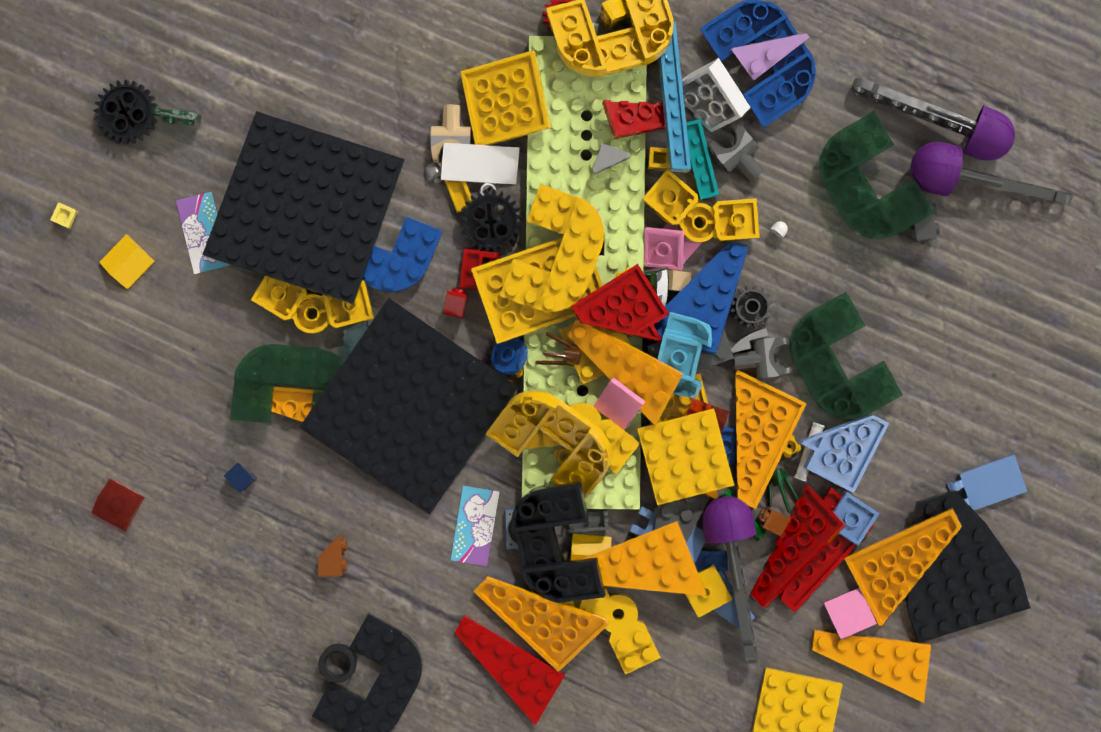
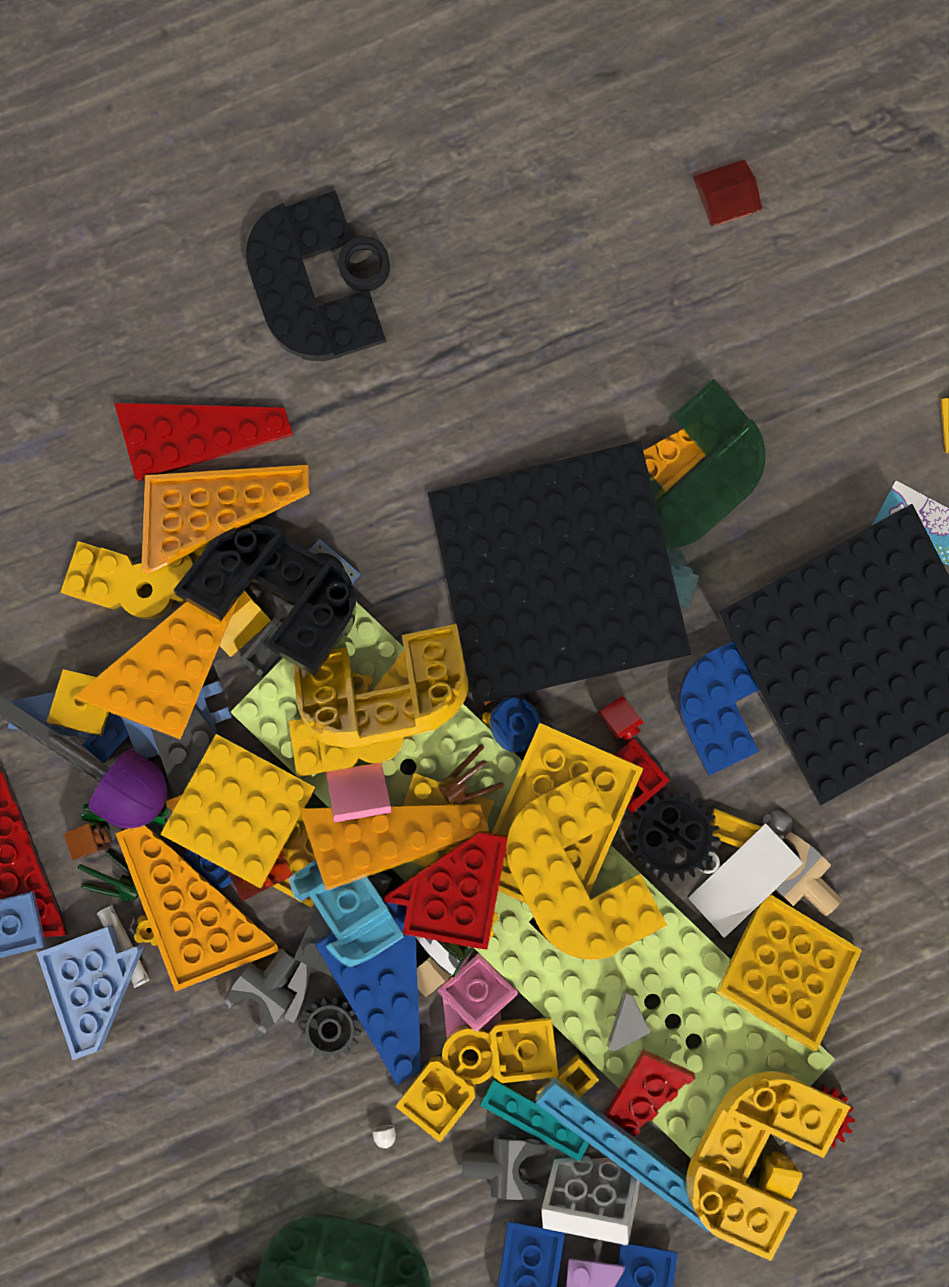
camera: 135 degrees right, 5 degrees down
dark blue panel [224,463,257,493] -> none
yellow plate [251,276,374,334] -> none
dark orange slope [318,535,348,577] -> none
sticker [451,486,499,566] -> none
red wing [751,484,846,609] -> none
clear green plate [789,291,903,419] -> none

